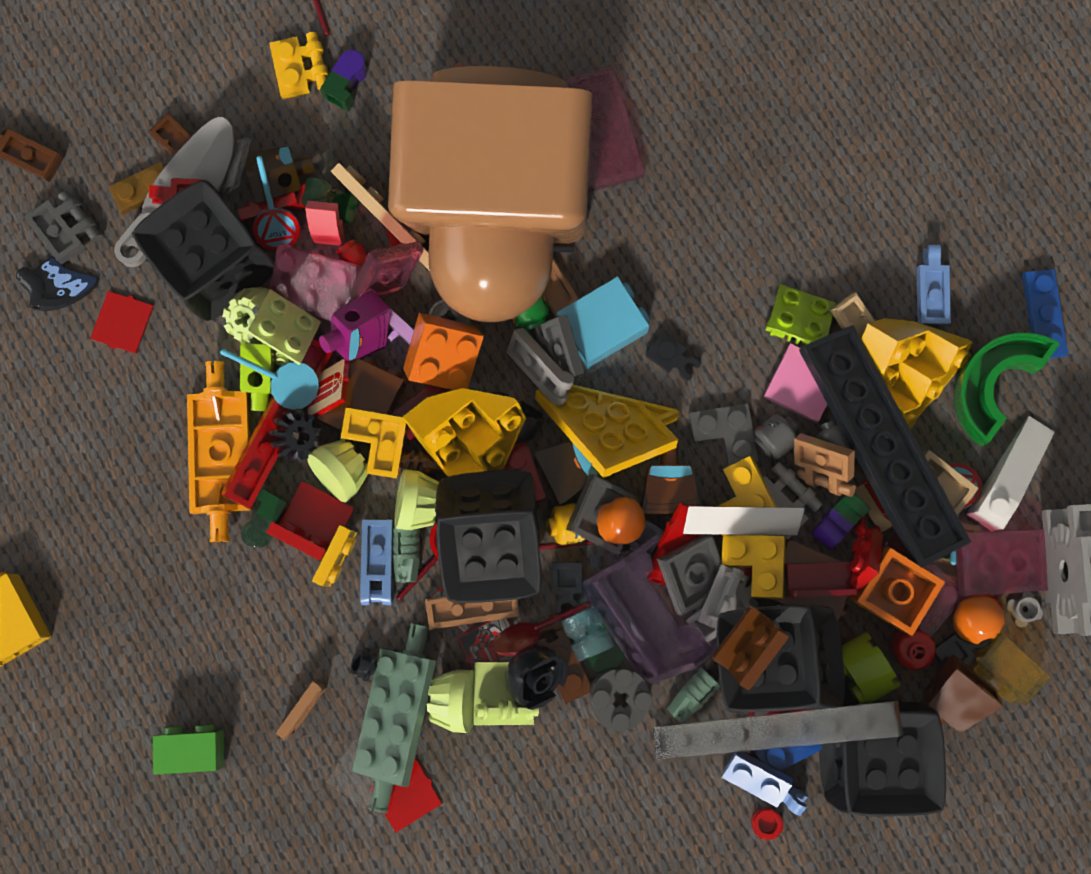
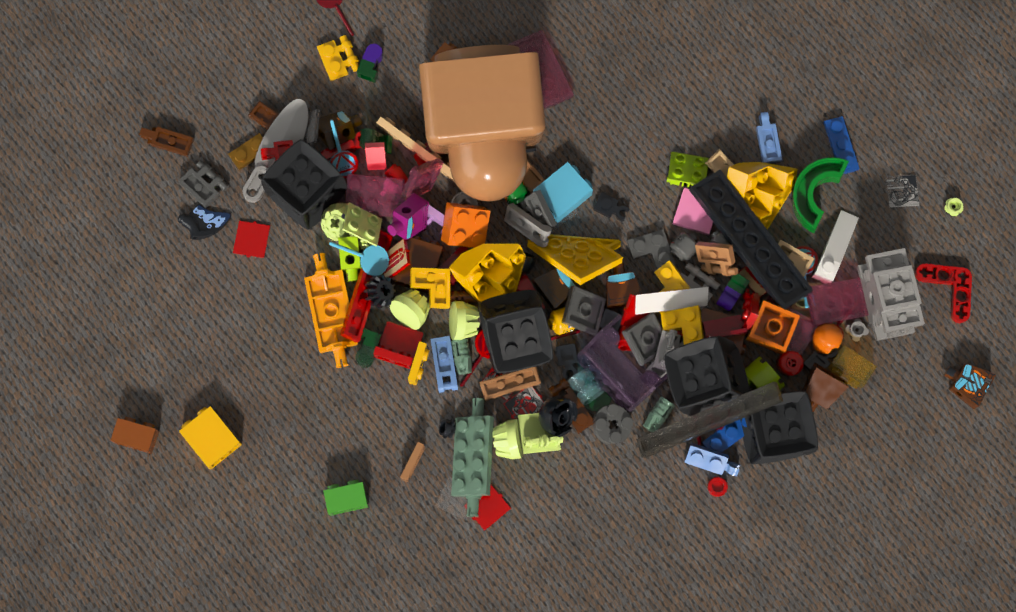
camera: 15 degrees left, 5 degrees down
dark red piece [493,601,591,656] -> none
orange hair [596,497,646,544] -> none
reddish brown bracket [712,606,789,691] -> none

